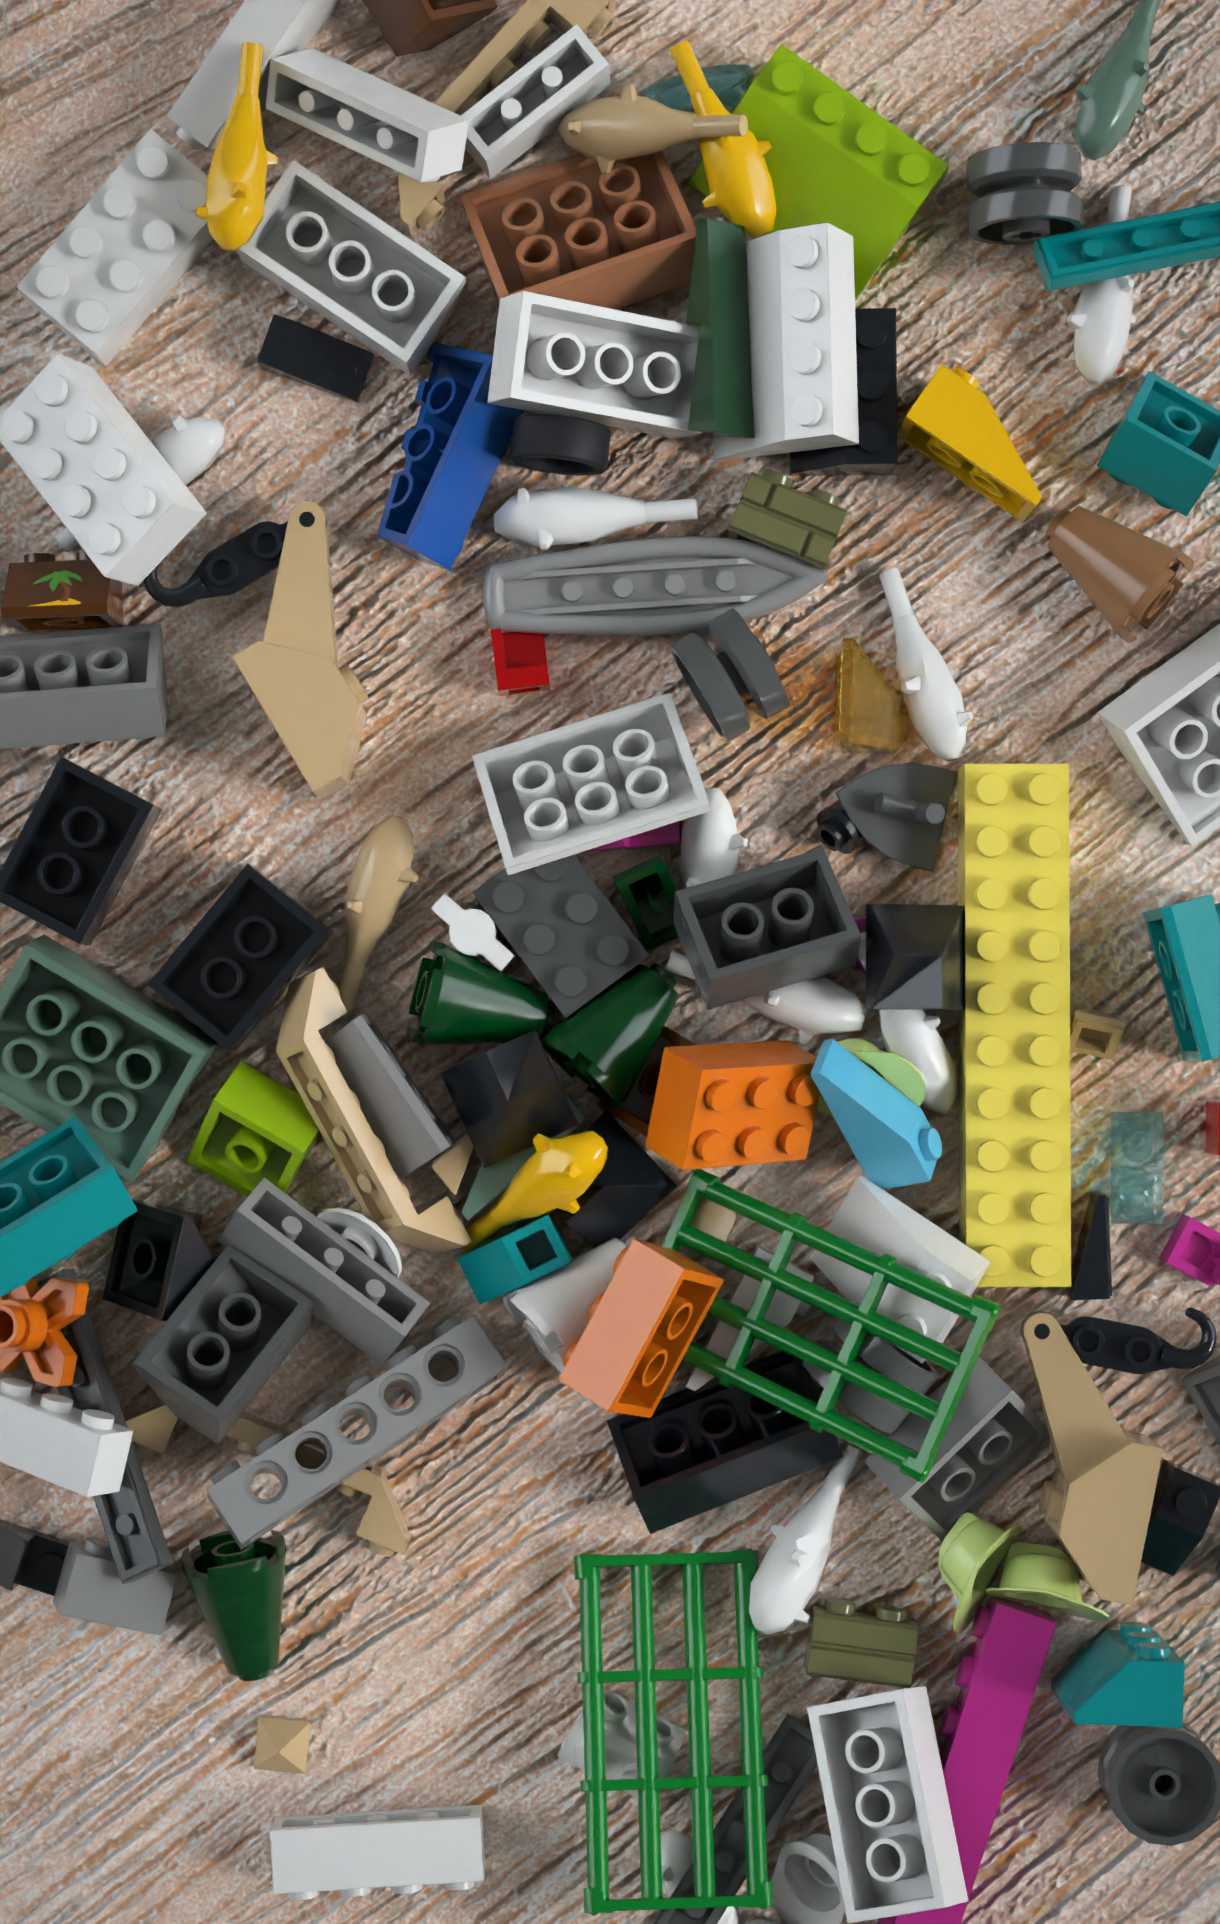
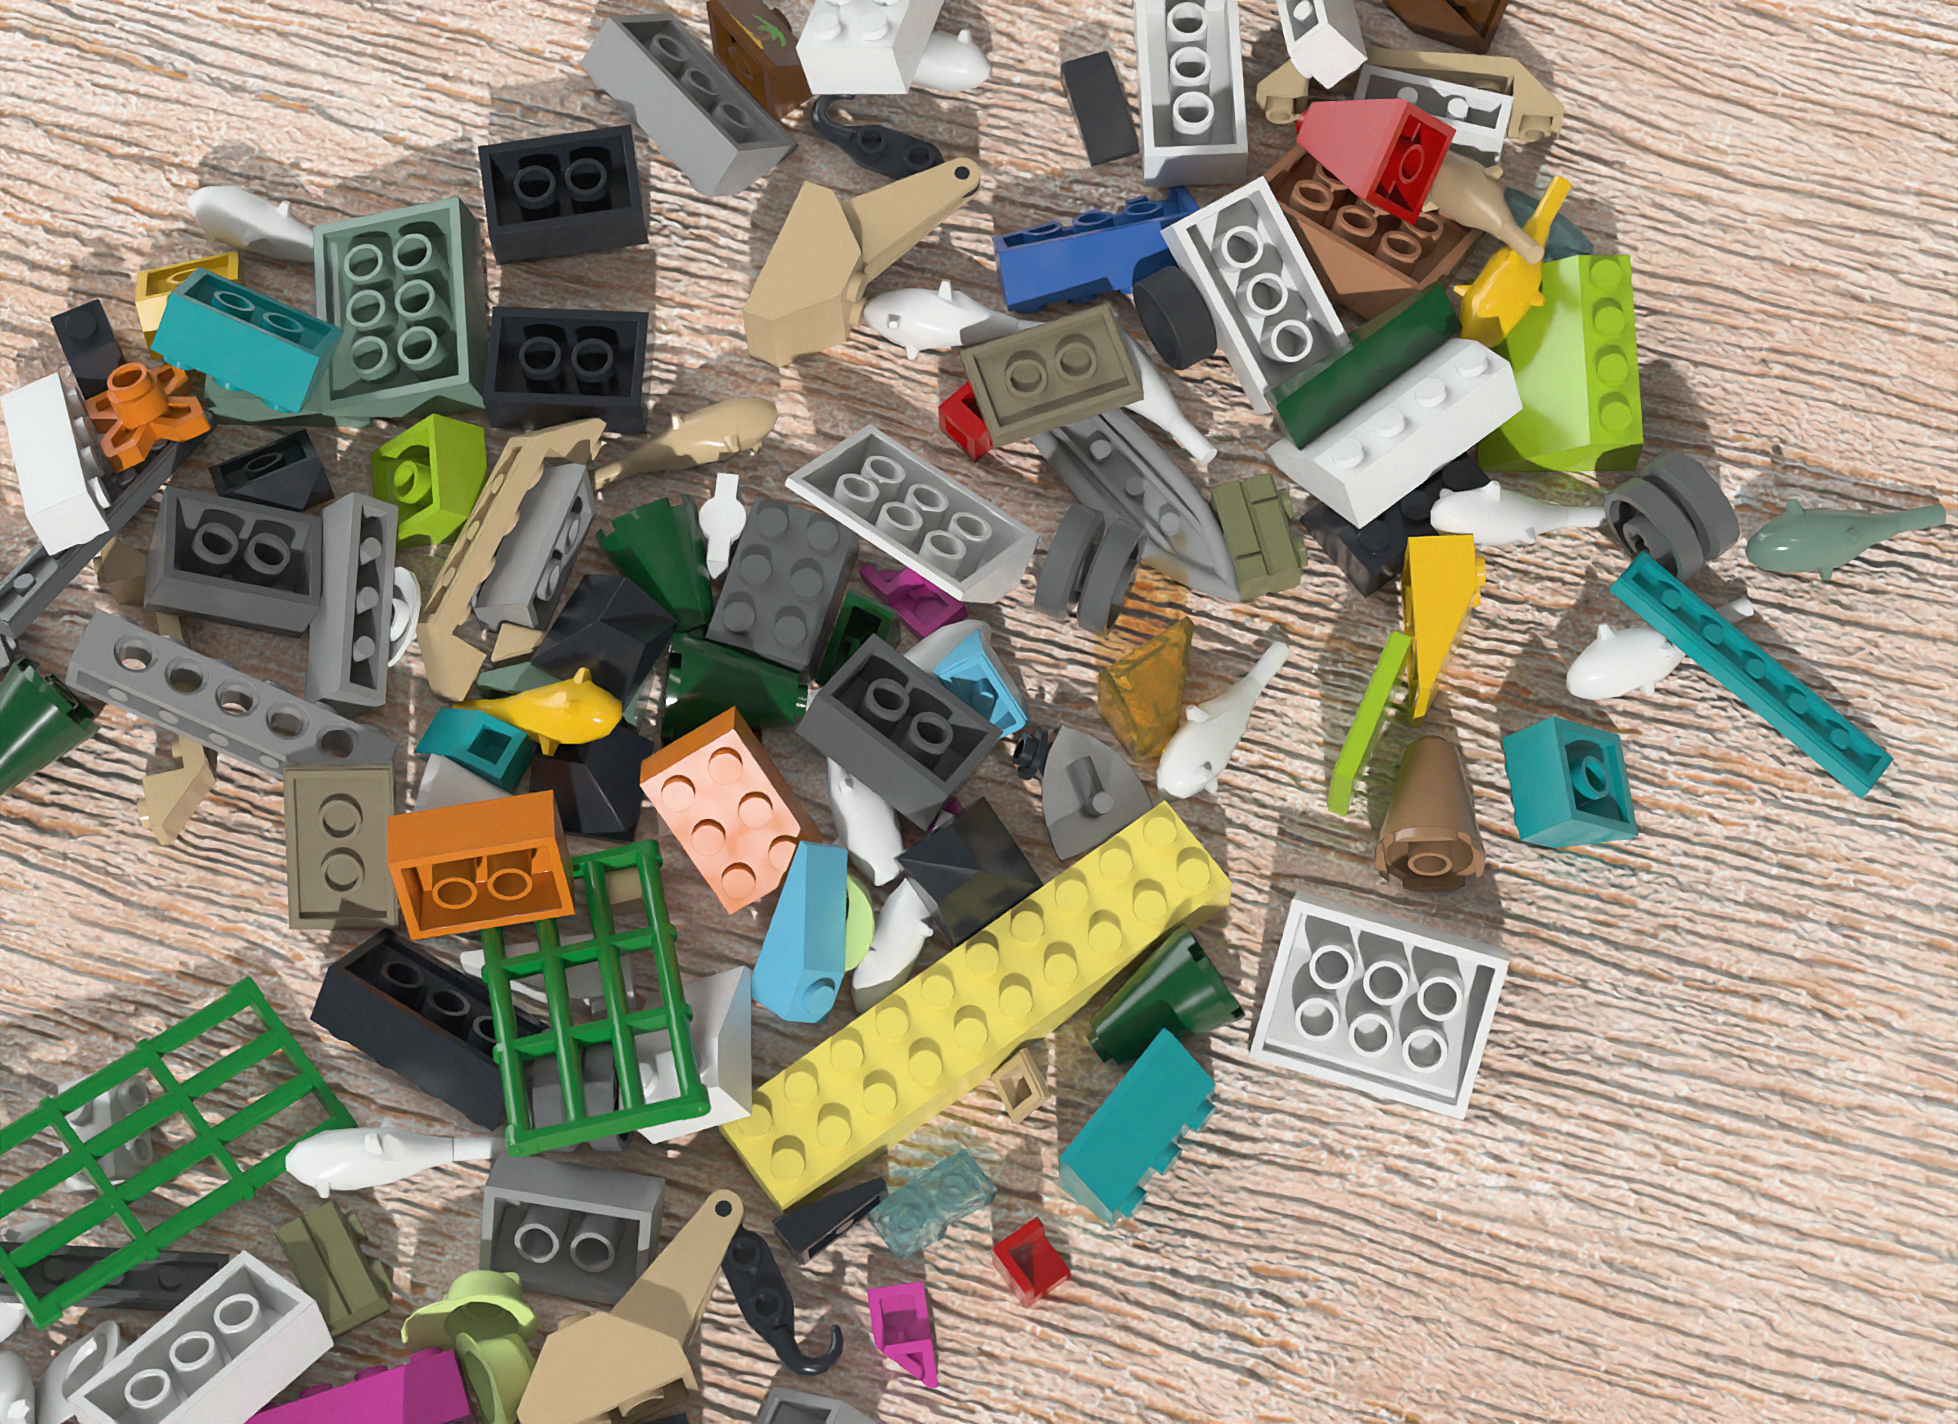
camera: 55 degrees right, 20 degrees down
none -> dark tan tile [282,763,401,930]
none -> white piece [864,279,1043,360]
none -> medium azure slope [934,629,1031,739]
none -> dark tan tile [960,302,1144,449]
none -> dark green cone [1086,923,1246,1066]
none -> slope [1295,98,1456,226]
none -> lime tile [1327,631,1412,817]
none -> white piece [1431,481,1608,551]

